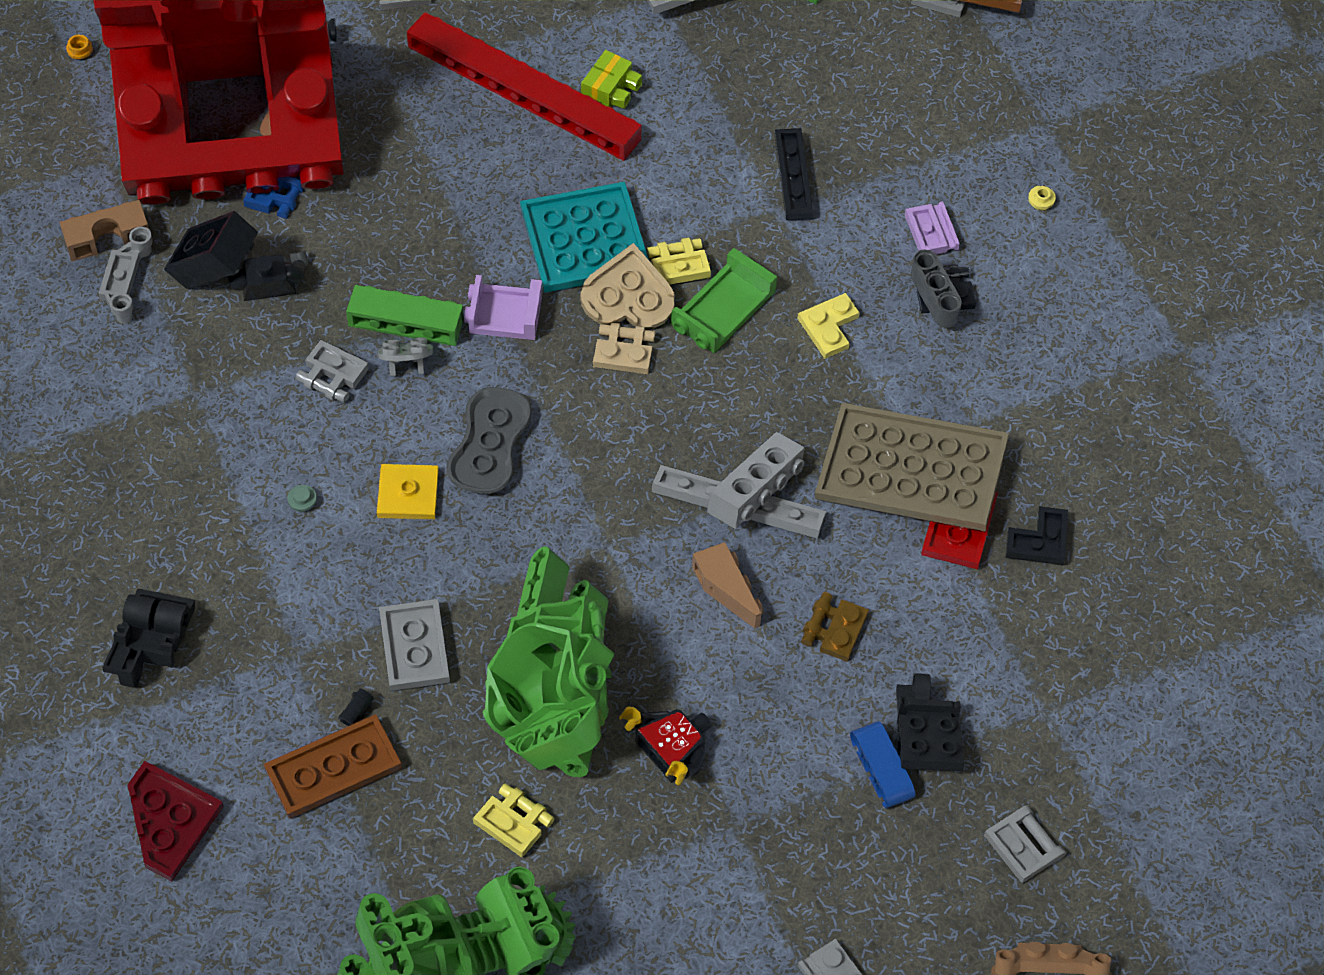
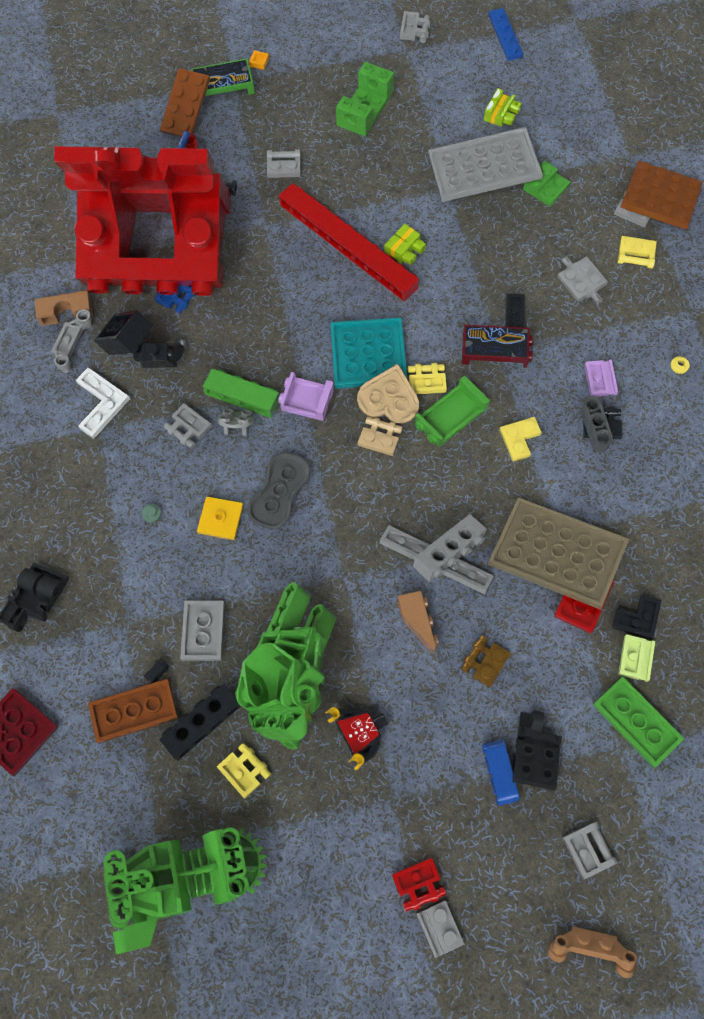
camera: 15 degrees right, 10 degrees up
none -> white plate [76,368,130,439]
none -> black brick [159,684,241,761]
none -> red plate [392,858,446,912]
none -> panel [462,324,532,368]
none -> light grey plate [557,256,608,304]
none -> bright green plate [593,677,684,768]
none -> light yellow plate [618,236,657,269]
none -> yellowish green plate [618,635,655,682]

